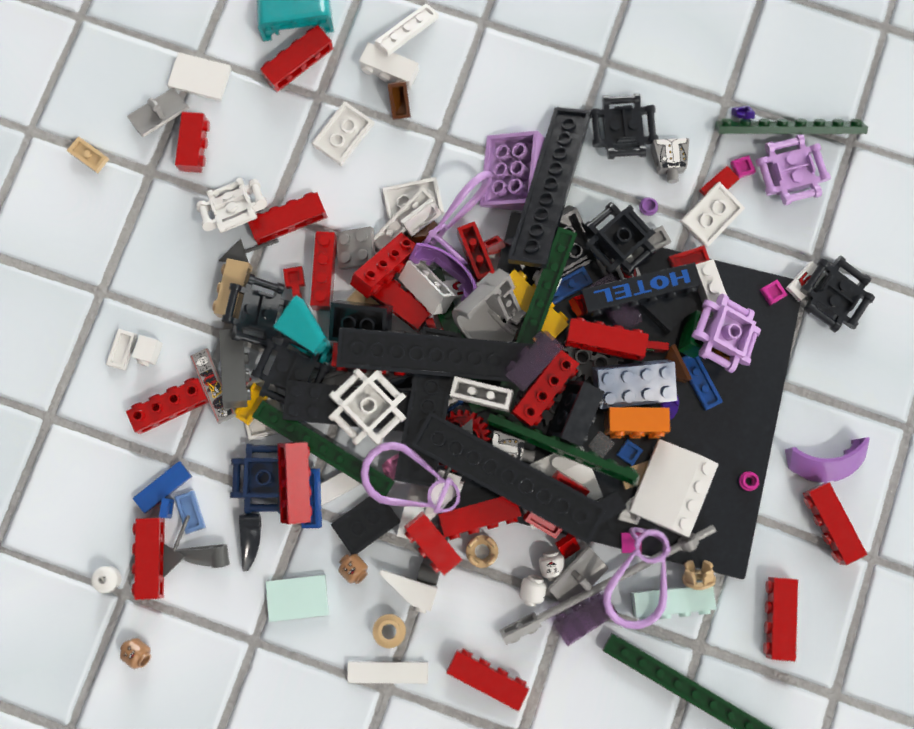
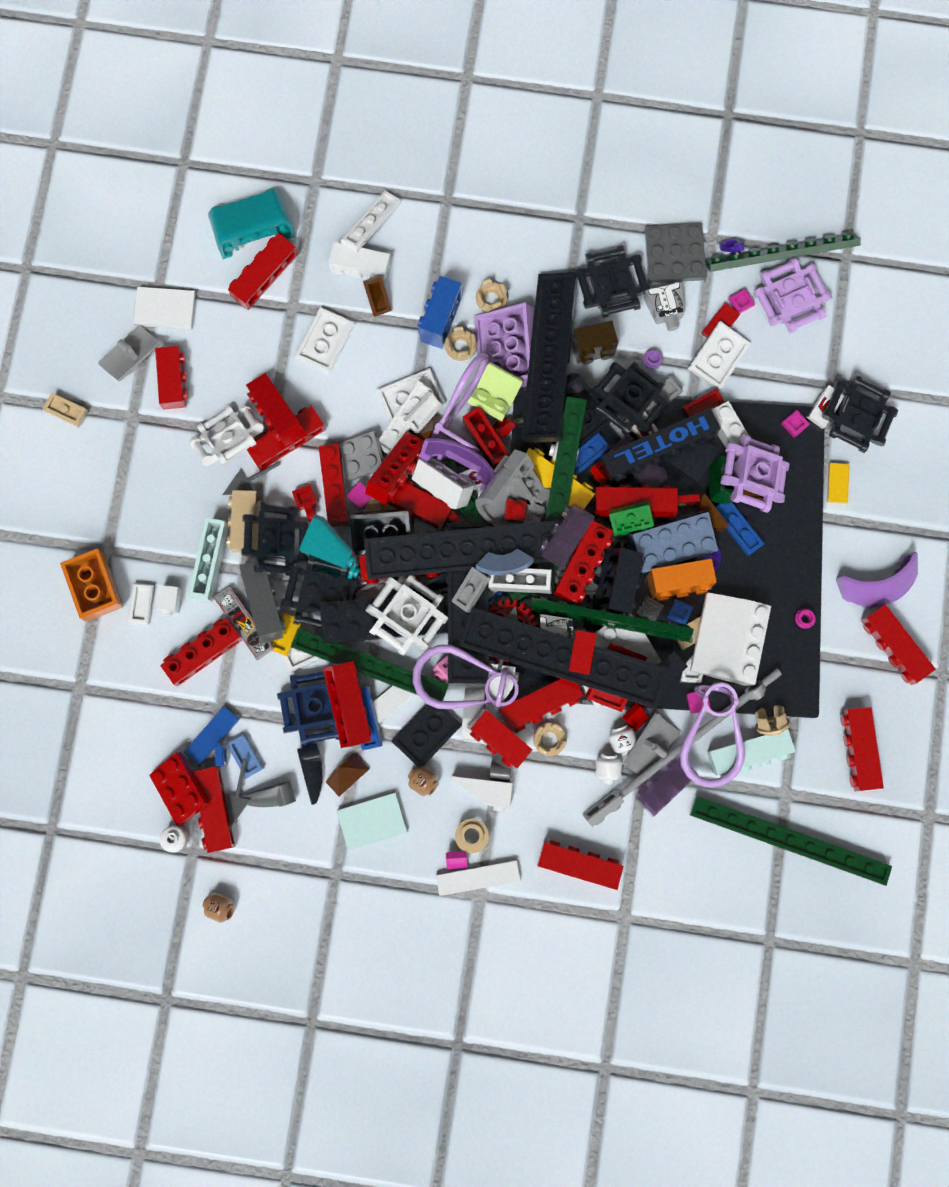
camera: 10 degrees left, 0 degrees up
none -> orange brick [60,548,124,622]
none -> red plate [149,752,209,826]
none -> light aqua brick [188,518,229,603]
none -> red brick [246,373,306,446]
none -> reddish brown slope [326,755,369,797]
none -> dark pink tile [345,481,372,509]
none -> blue brick [417,276,462,349]
none -> tan piece [445,326,477,361]
none -> dark pink tile [446,851,467,870]
none -> light grey plate [452,567,491,613]
none -> yellowish green bracket [467,362,523,421]
none -> tan piece [476,279,507,313]
none -> sand blue tile [476,549,534,576]
none -> red plate [504,499,527,523]
none -> red tile [569,630,597,675]
none -> dark brown brick [572,320,618,365]
none -> green bracket [609,501,654,536]
none -> dark grey plate [644,223,707,283]
none -> yellow tile [827,463,850,504]

